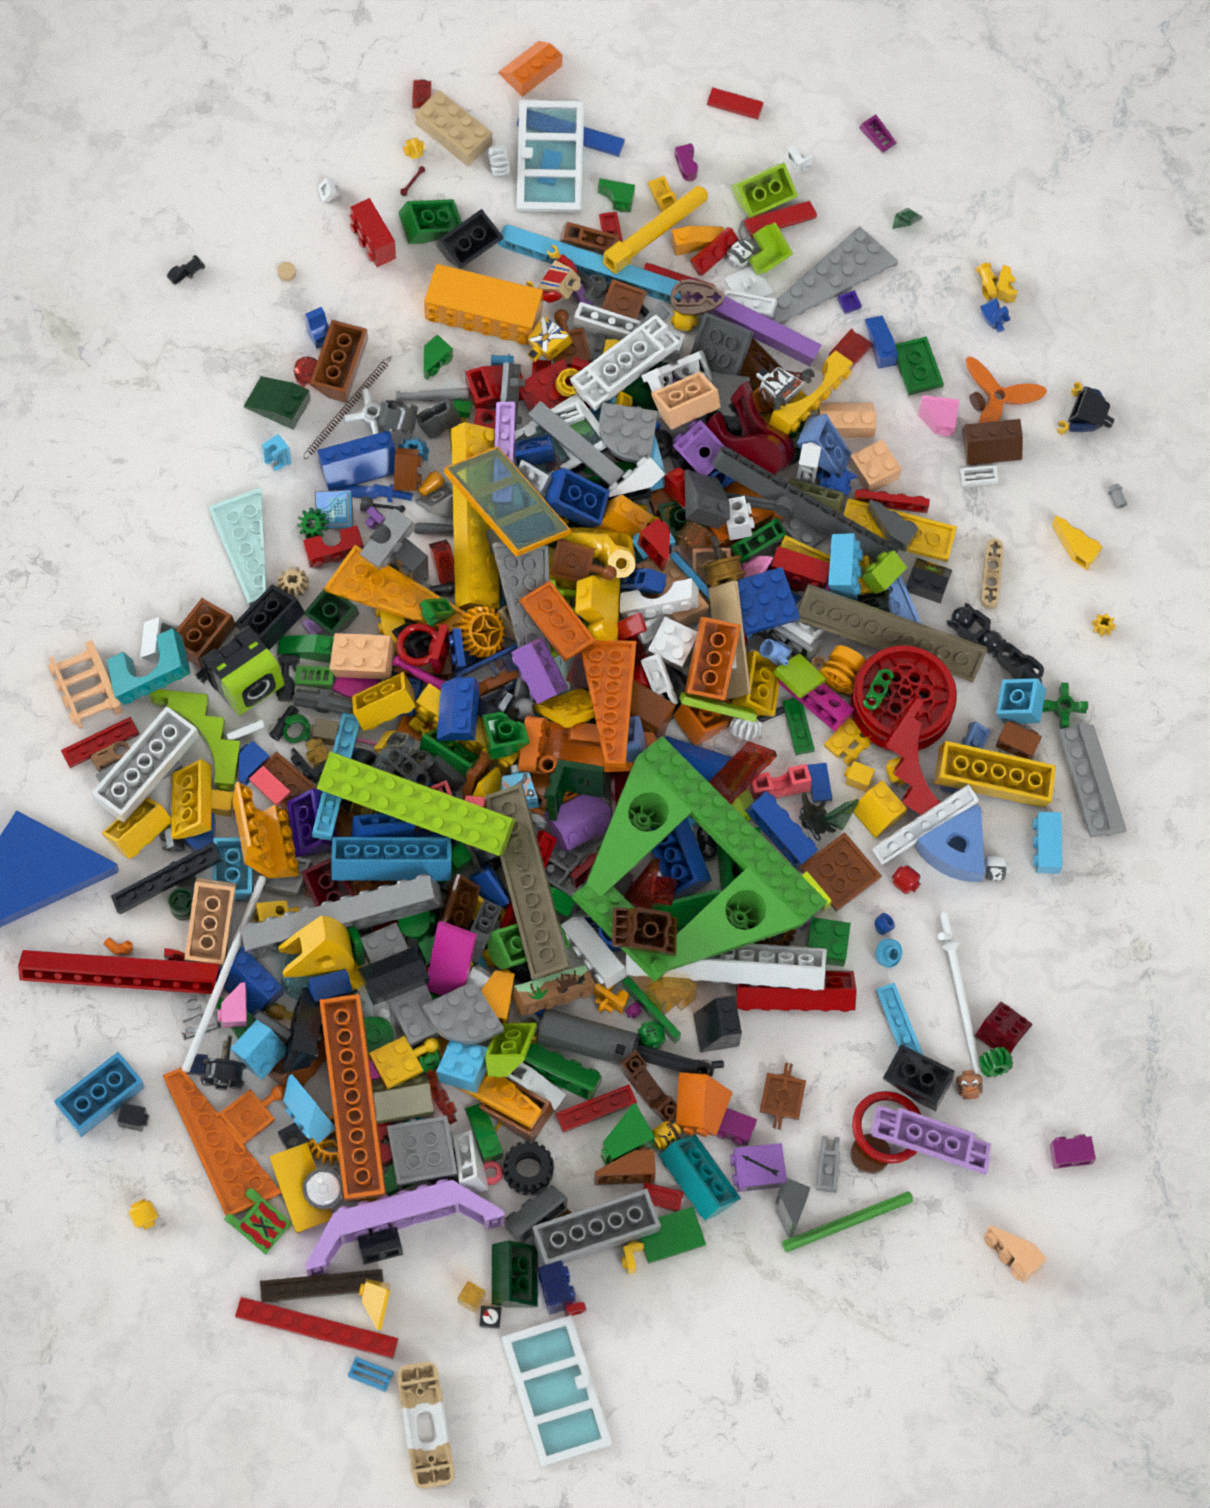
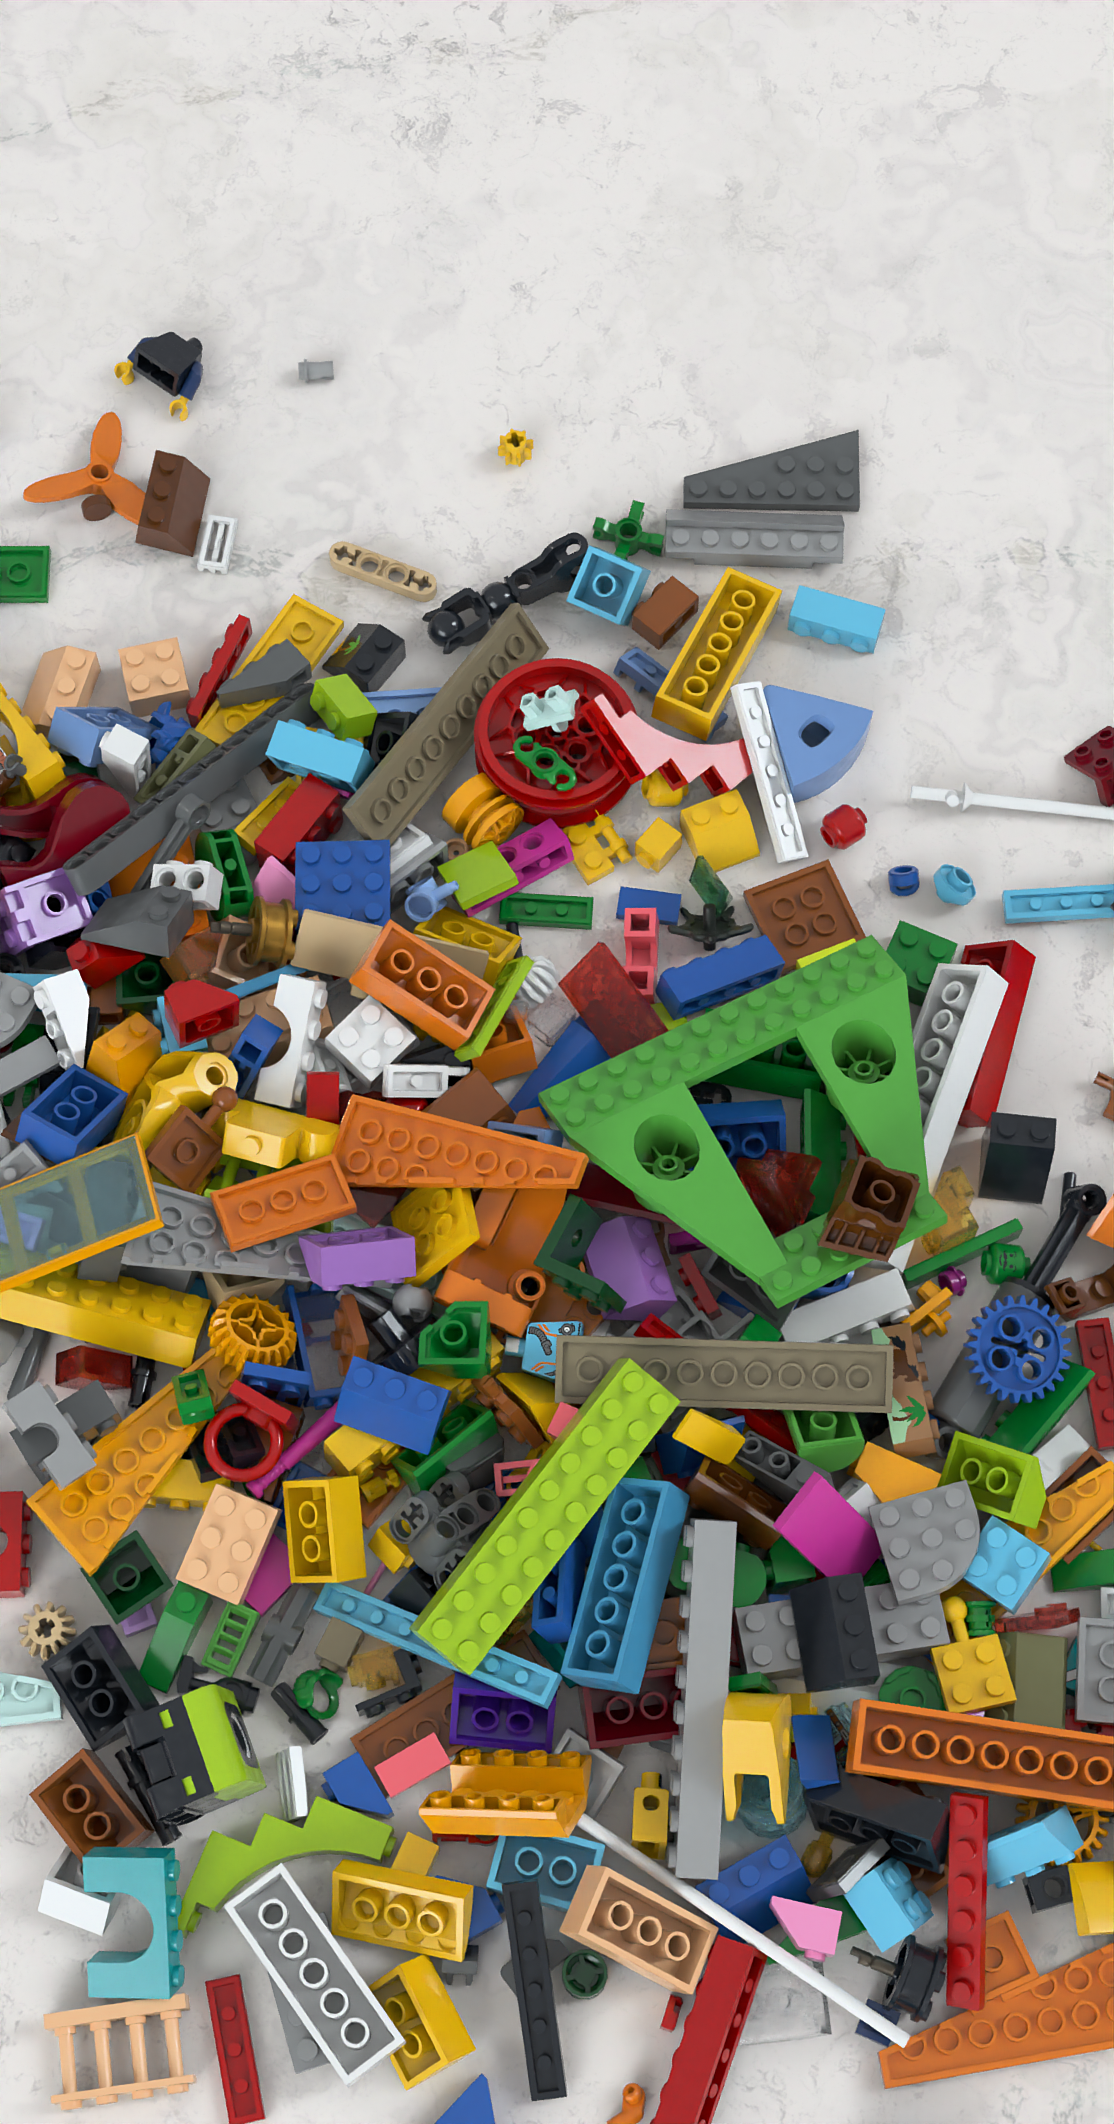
camera: 70 degrees left, 0 degrees up
medium nougat piece [91,741,130,772] -> none
bright pink slope [918,395,959,437] -> none
white head [984,856,1010,881] -> none
yellow slope [1052,516,1103,570] -> none
none -> clear piece [502,995,529,1025]
none -> light aqua hips [520,685,579,733]
none -> yellow slope [672,1409,745,1465]
none -> dark grey wing [683,430,860,512]
none -> red plate [946,1792,989,2011]
none -> blue gear [963,1295,1072,1404]

